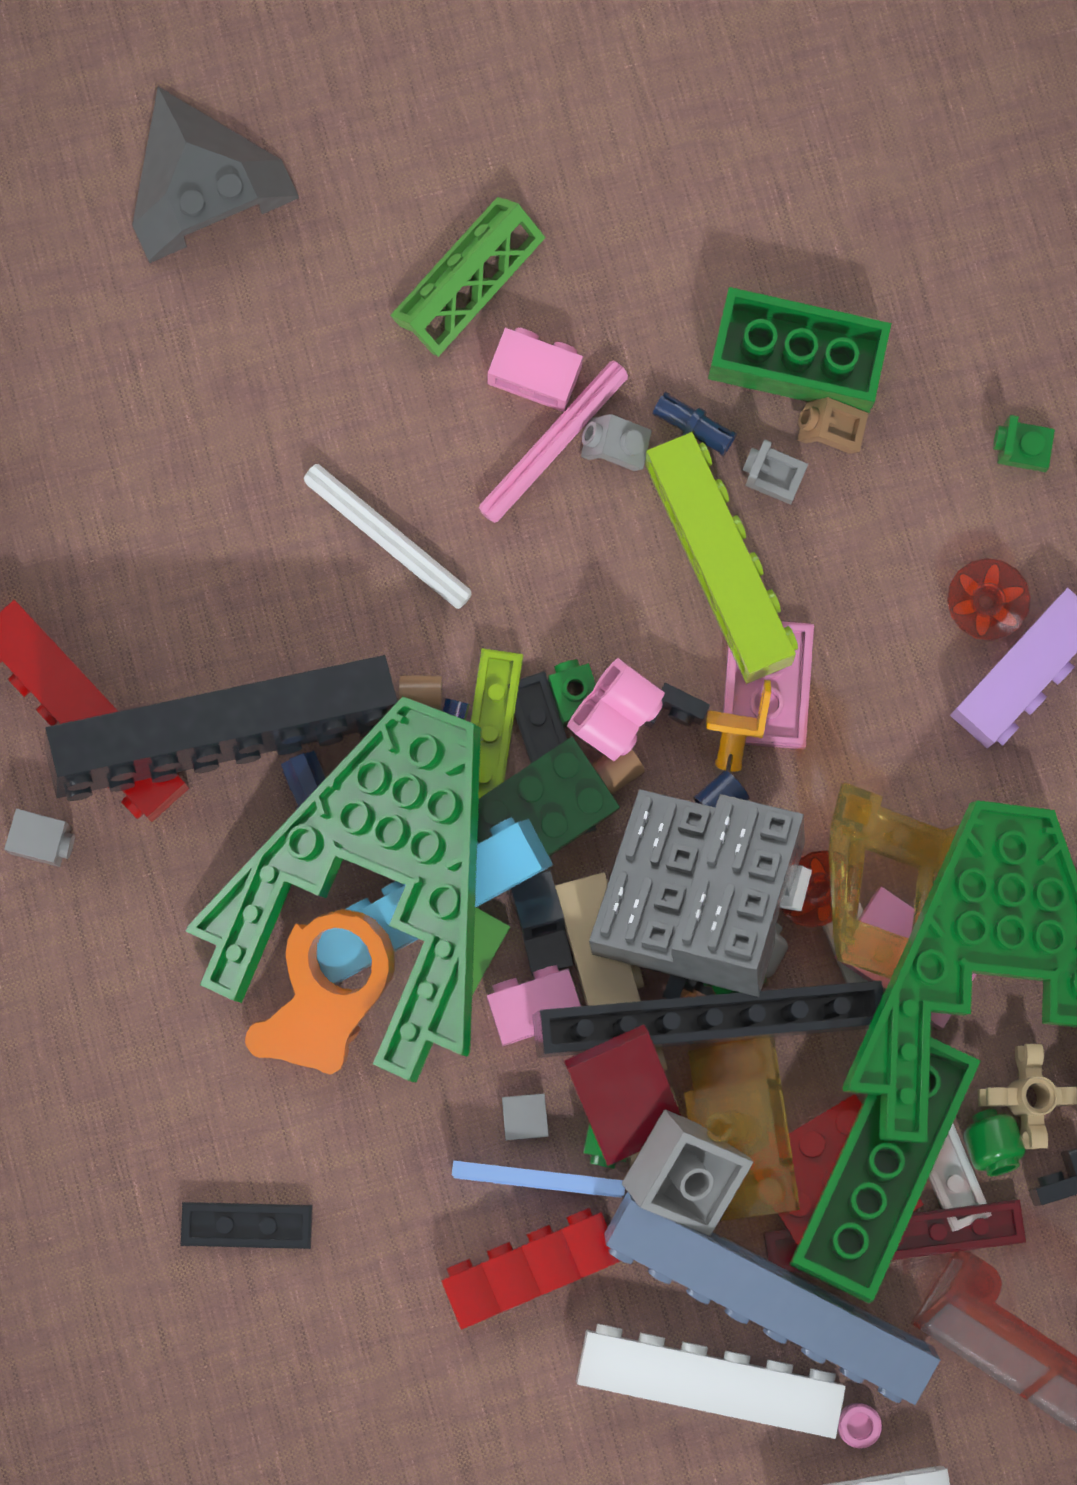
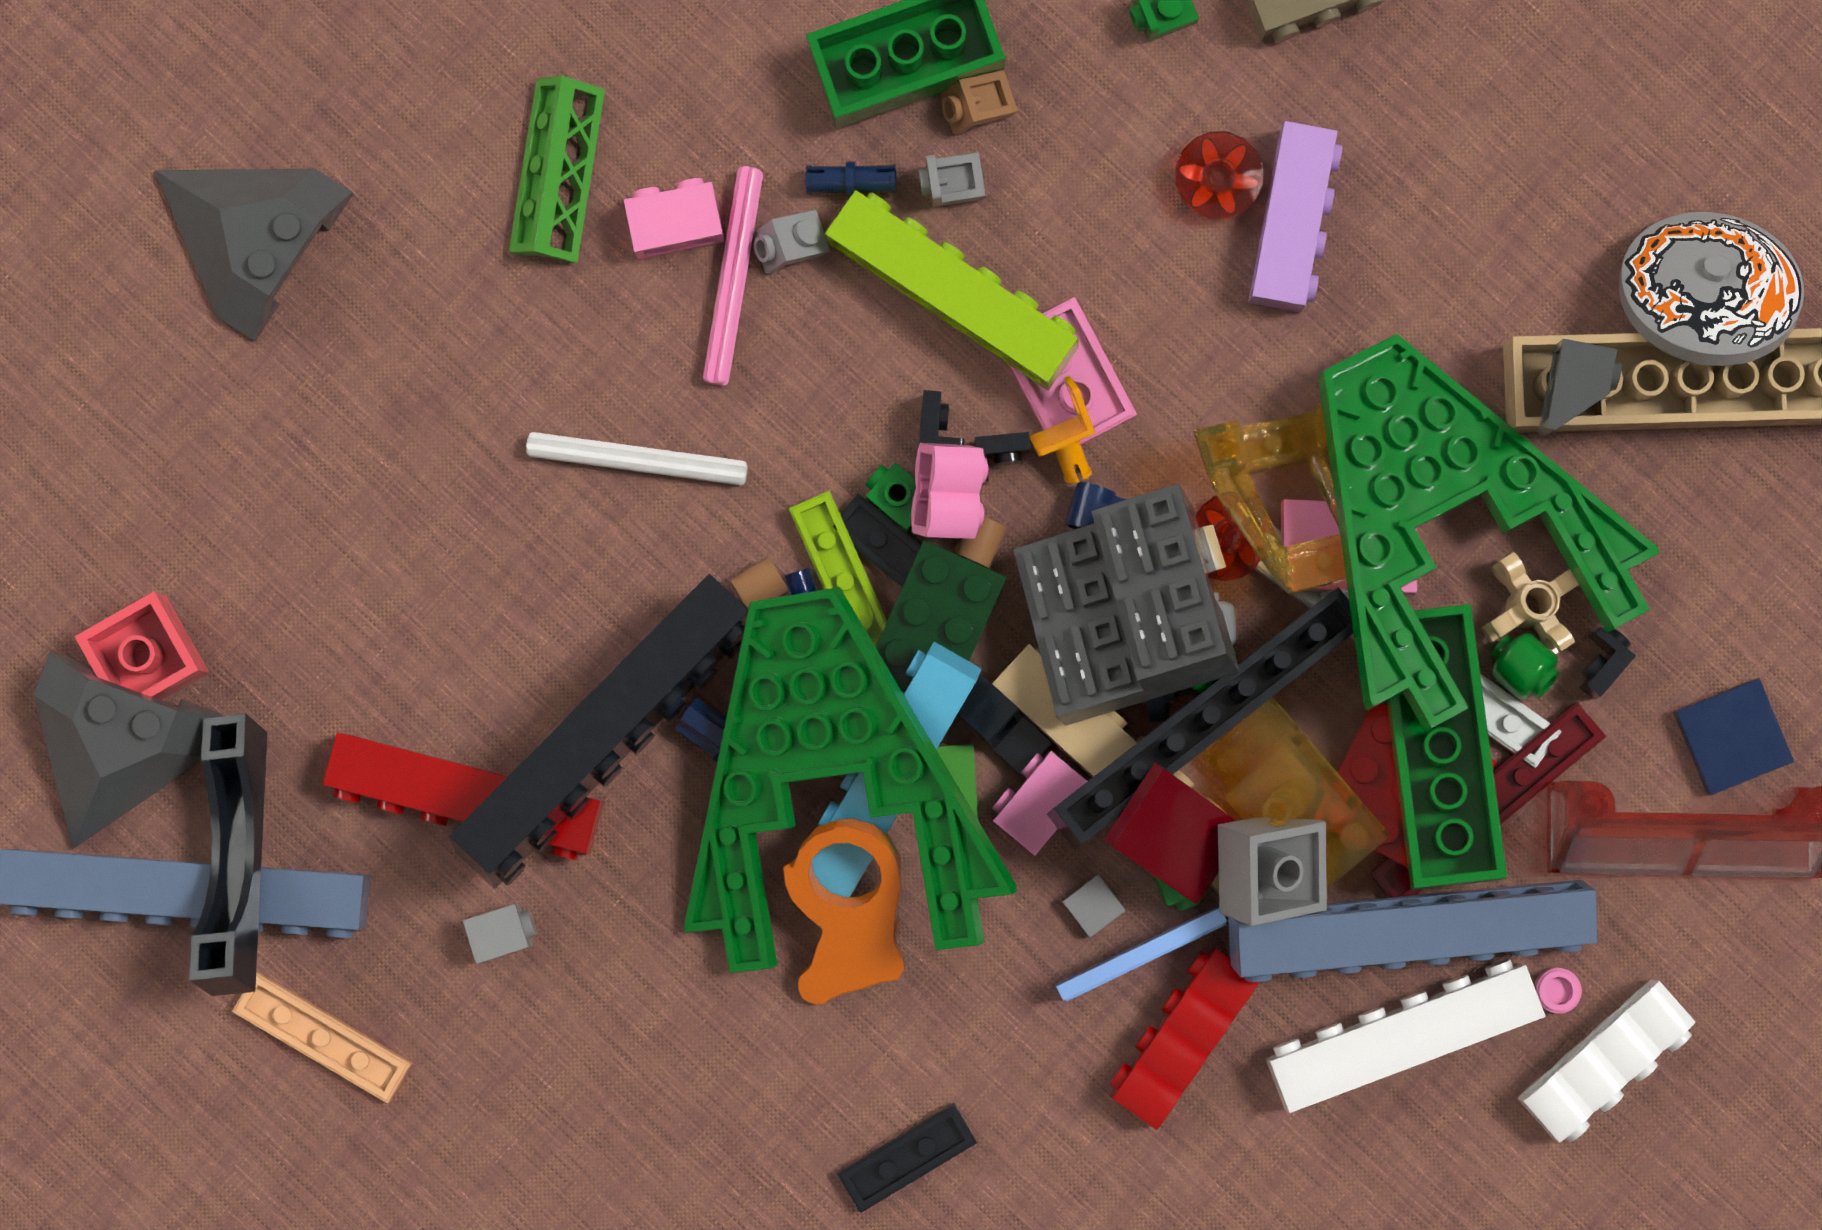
camera: 25 degrees left, 5 degrees up
none -> black bracket [918,390,965,447]

